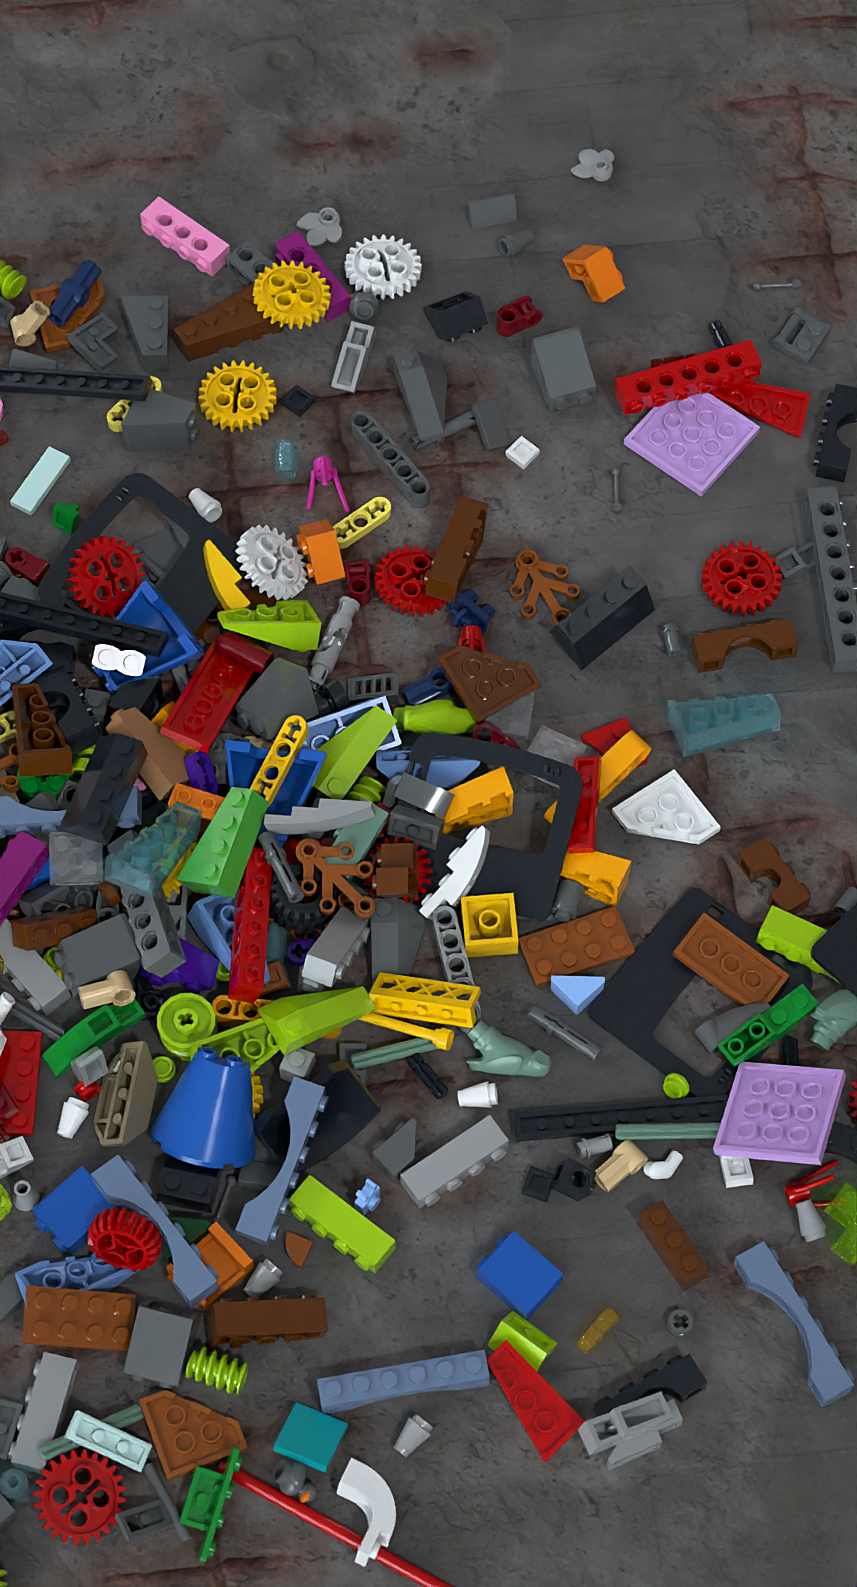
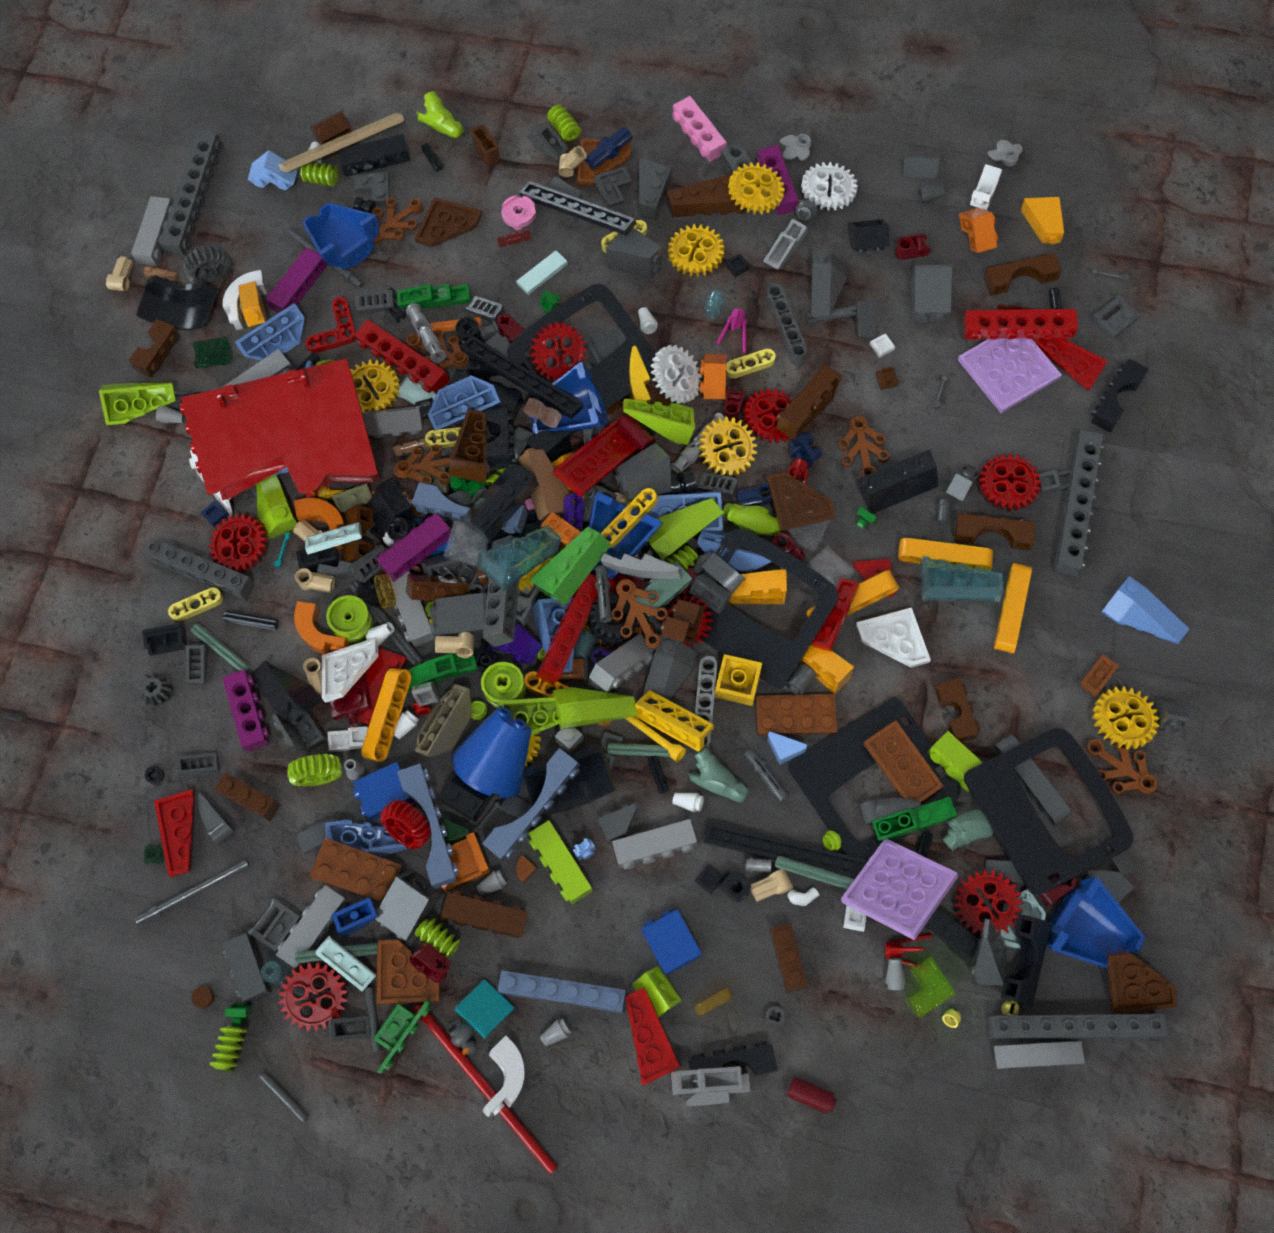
camera: 25 degrees right, 5 degrees up
white slope [419,826,490,920] -> none
sand blue arch [733,1241,854,1408] -> none
none -> blue slope [331,897,378,937]
none -> light orange beam [361,668,412,761]
none -> dark red piece [409,943,450,983]
none -> yellow gear [698,417,757,477]
none -> dark red brick [786,1076,837,1114]
none -> green tile [856,507,878,530]
none -> reddish brown tile [875,367,899,390]
none -> light orange beam [898,538,993,572]
none -> slope [946,464,980,501]
none -> white arch [970,164,1003,210]
none -> reddish brown arch [983,253,1062,296]
none -> light orange beam [994,563,1032,654]
none -> light orange slope [1021,197,1064,244]

